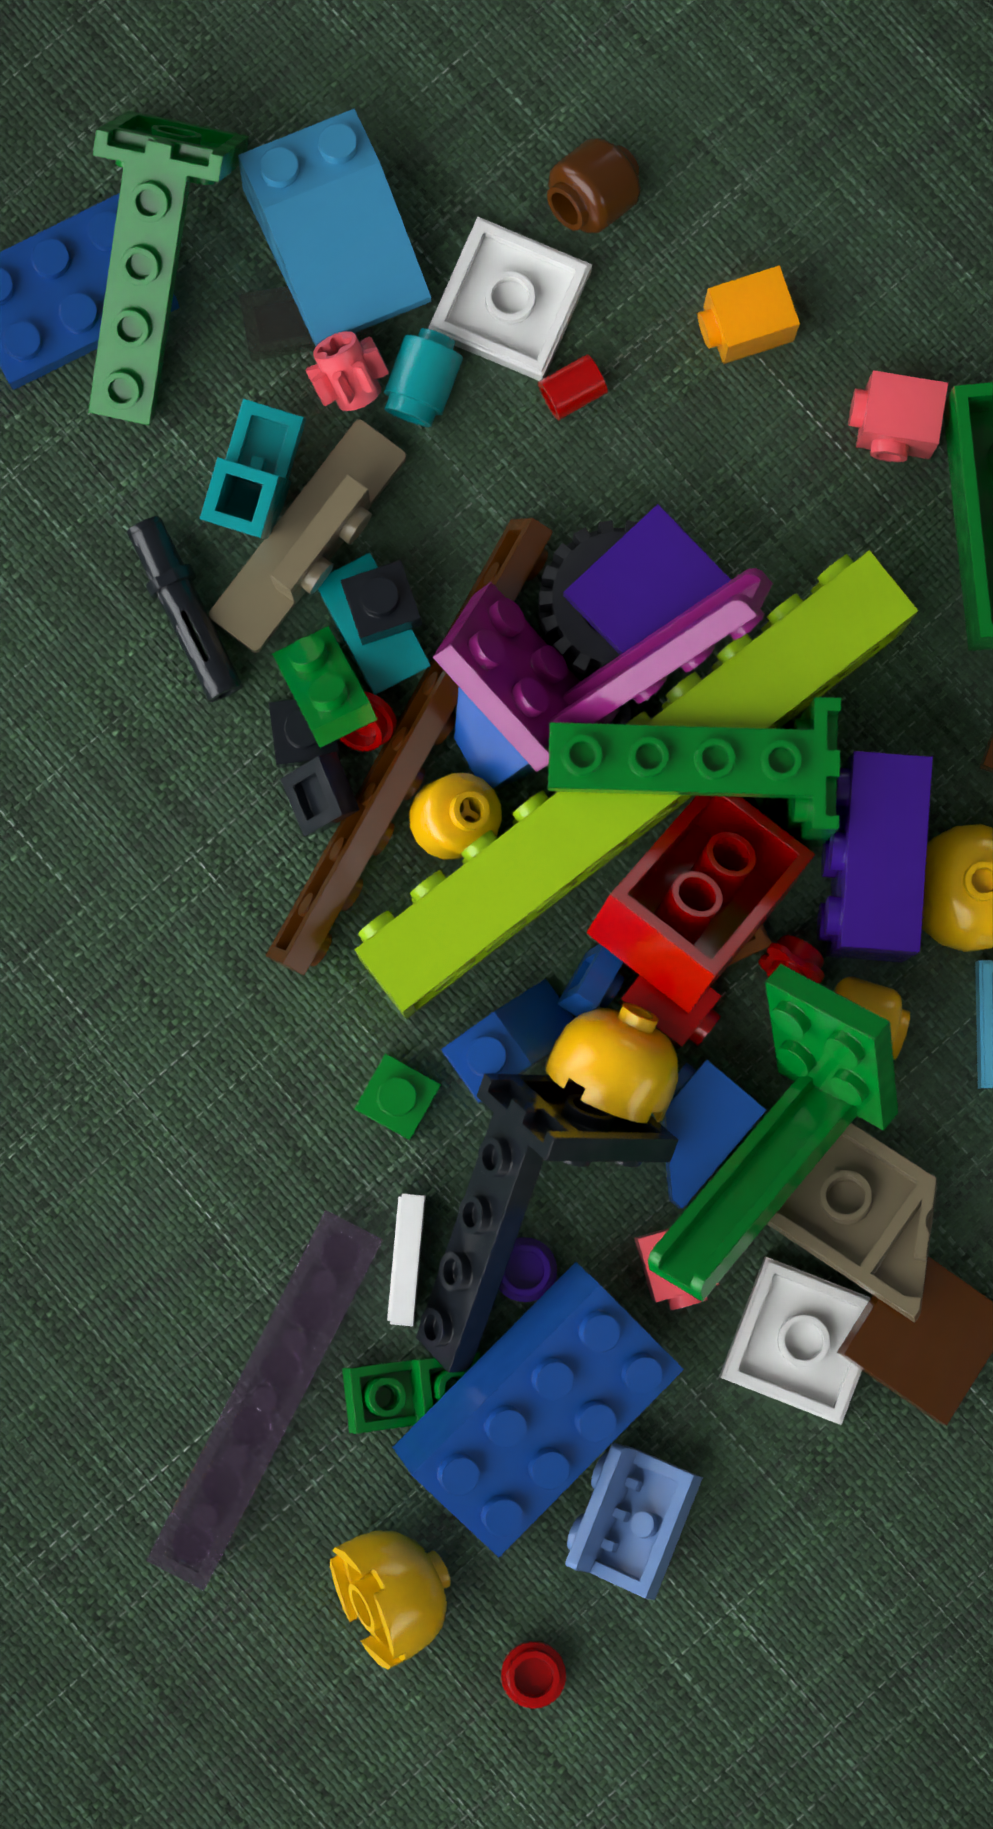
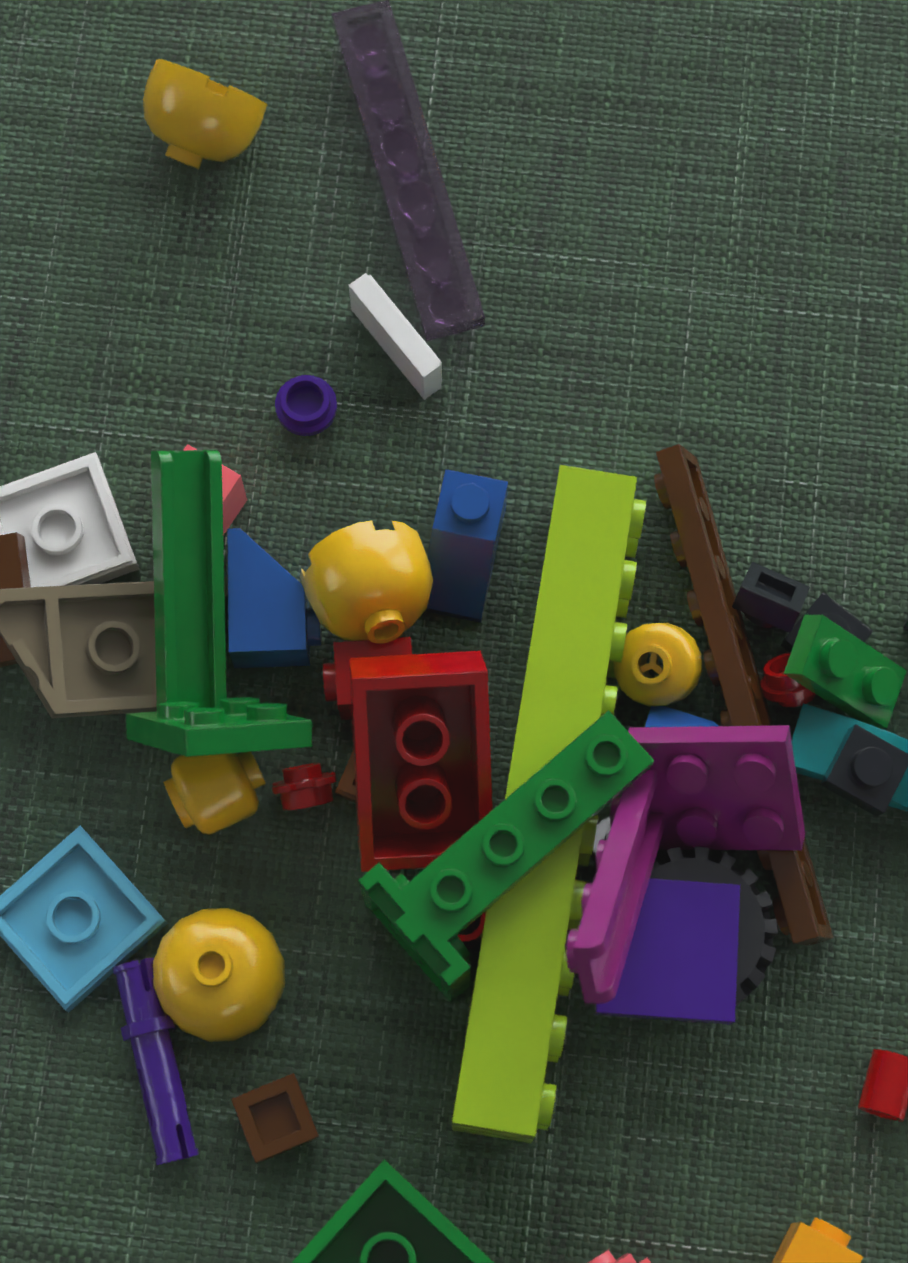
camera: 140 degrees right, 10 degrees down
green slope [342,1352,480,1434] -> none
green plate [354,1053,441,1141] -> none
blue brick [392,1262,684,1558] -> none
black bracket [416,1073,679,1373] -> none
red plate [501,1641,566,1708] -> none
blue plate [557,944,624,1017] -> none
medium blue bracket [565,1443,703,1600] -> none
dark purple brick [817,751,933,962] -> none

